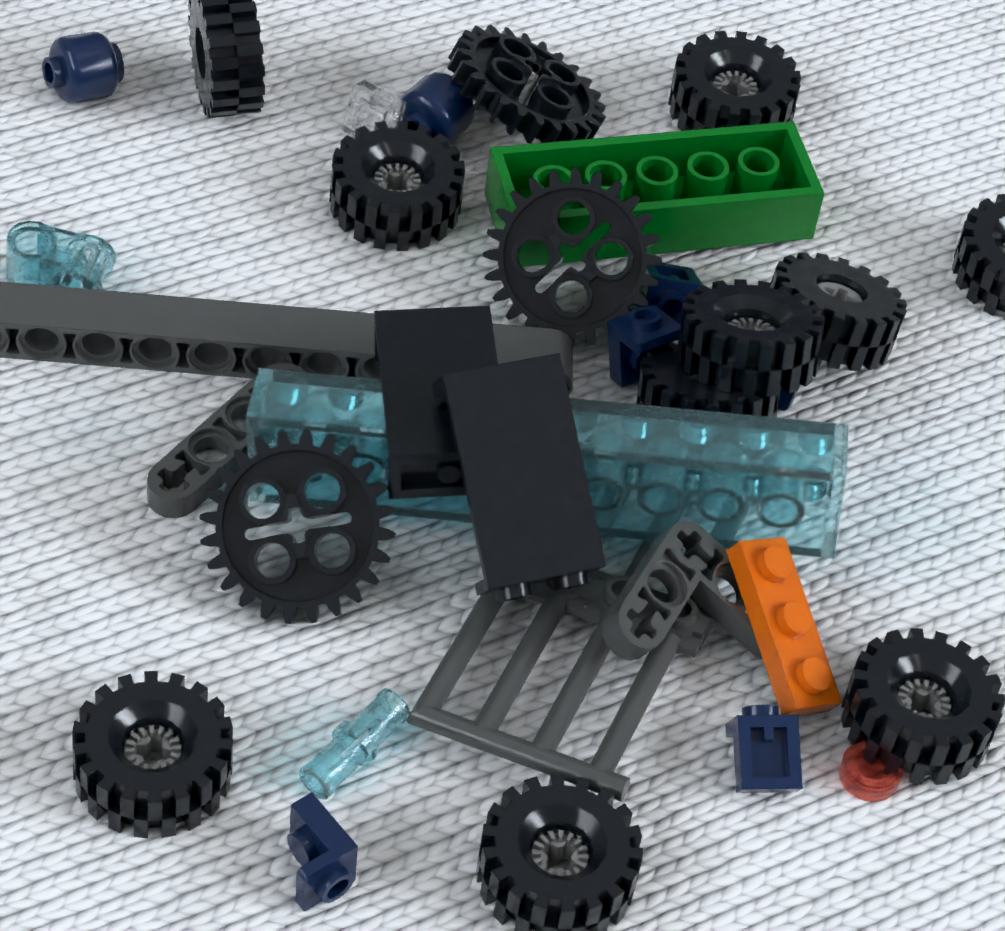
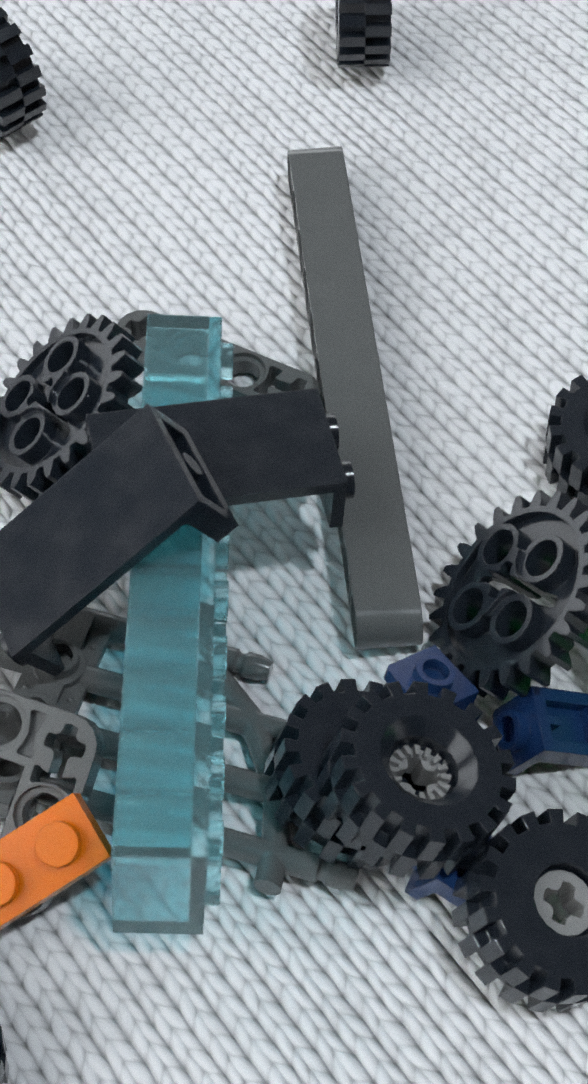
camera: 90 degrees right, 5 degrees up
clear light blue piece [6,221,117,290] -> none

